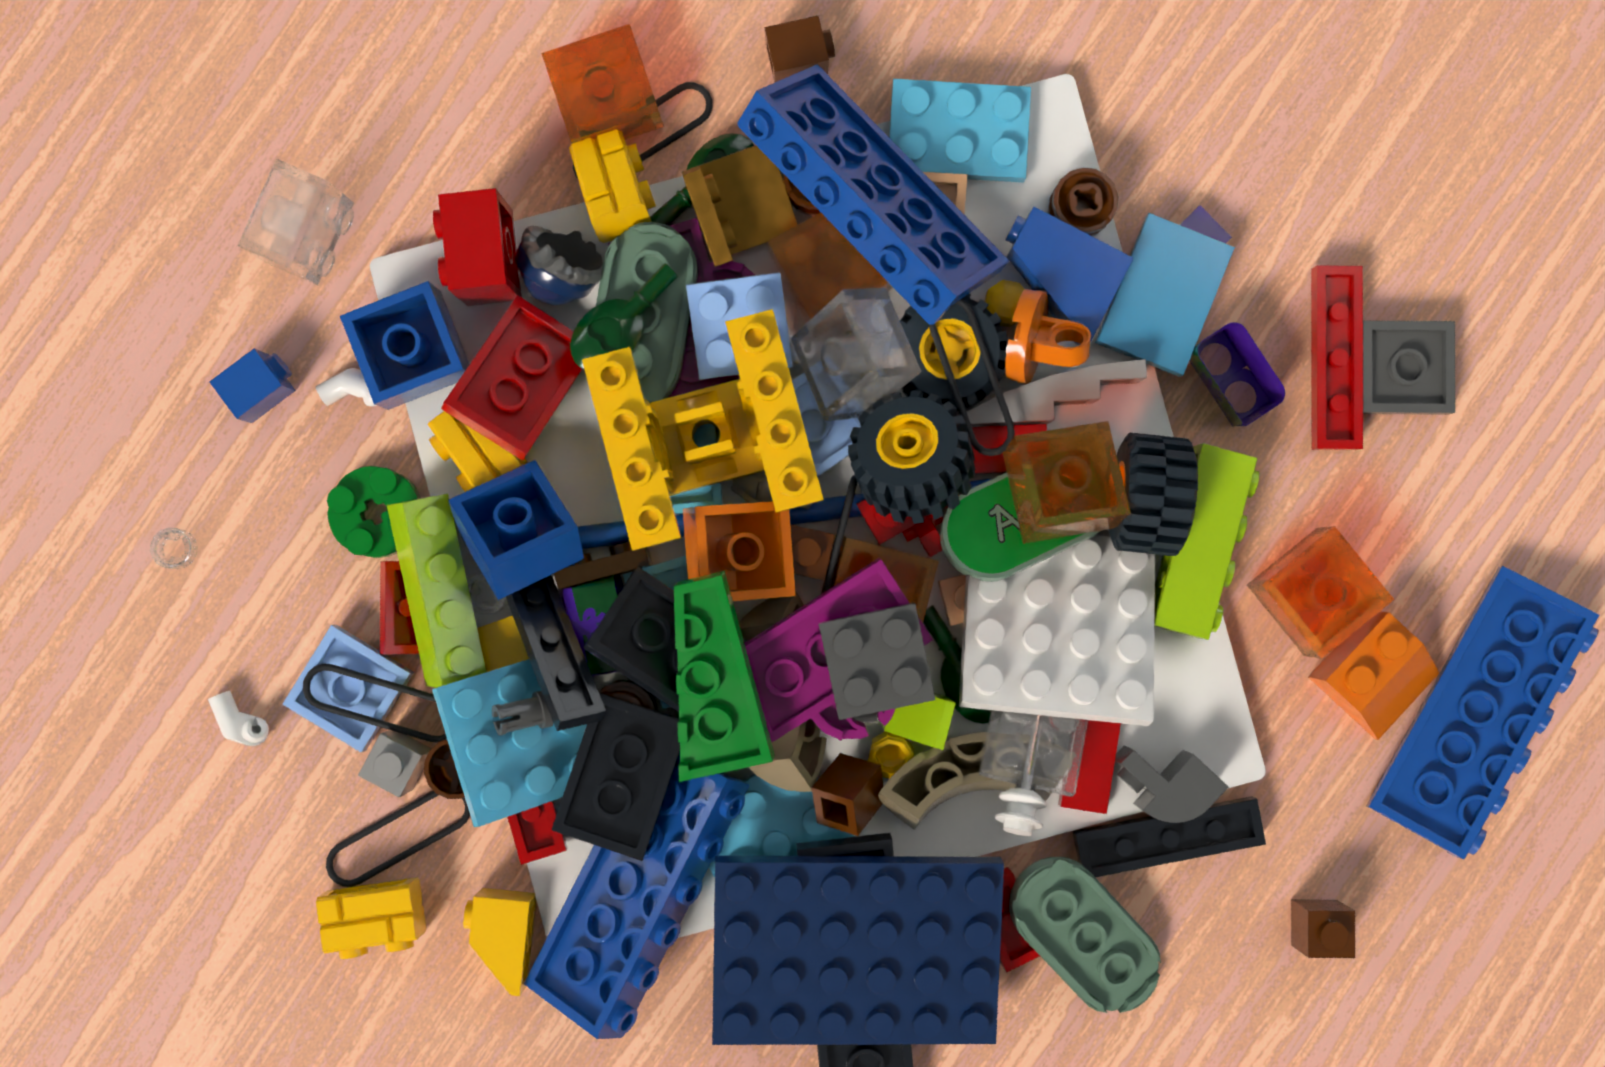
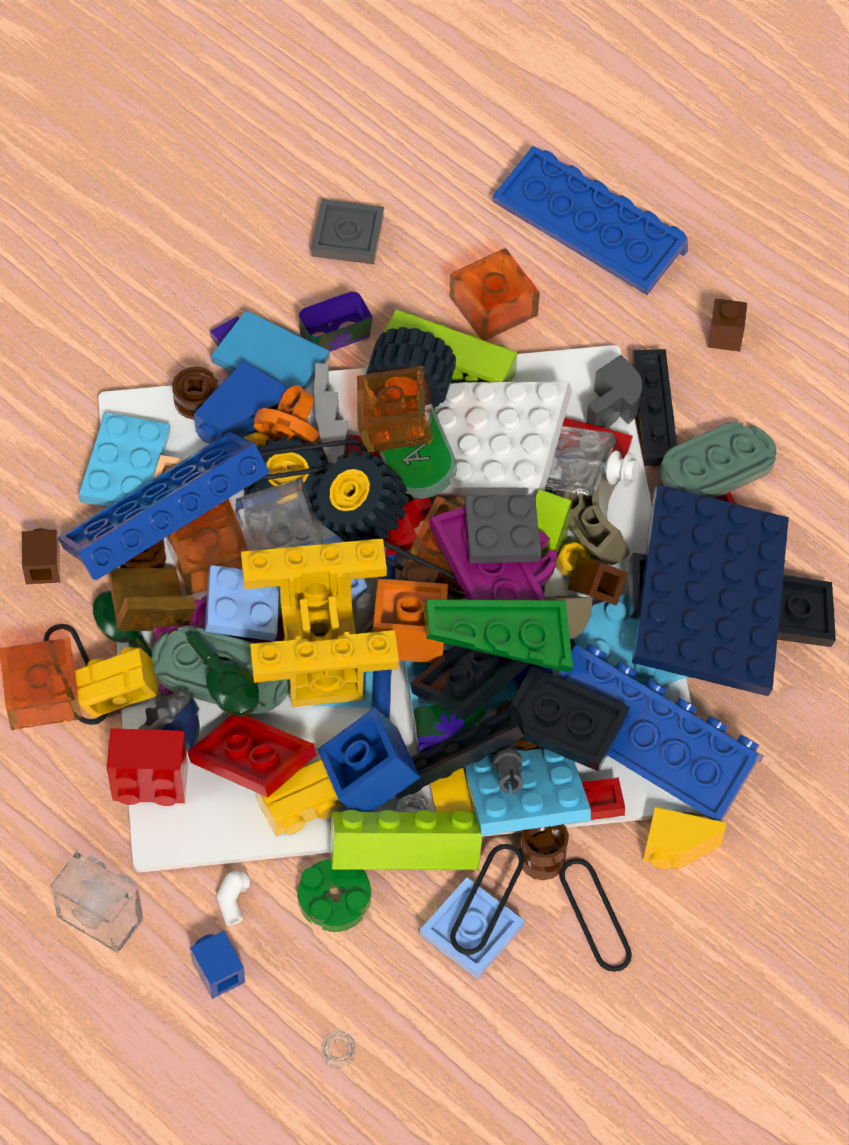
camera: 75 degrees left, 30 degrees down
white arm [208,691,269,746] -> none
yellow brick [316,877,426,959] -> none
blue brick [340,281,470,410] -> none
light grey brick [358,730,432,797] -> none
red plate [380,561,419,655] -> none
dark brown plate [554,542,653,590] -> none
orange slope [1308,611,1439,740] -> none
red plate [1311,265,1363,450] -> none

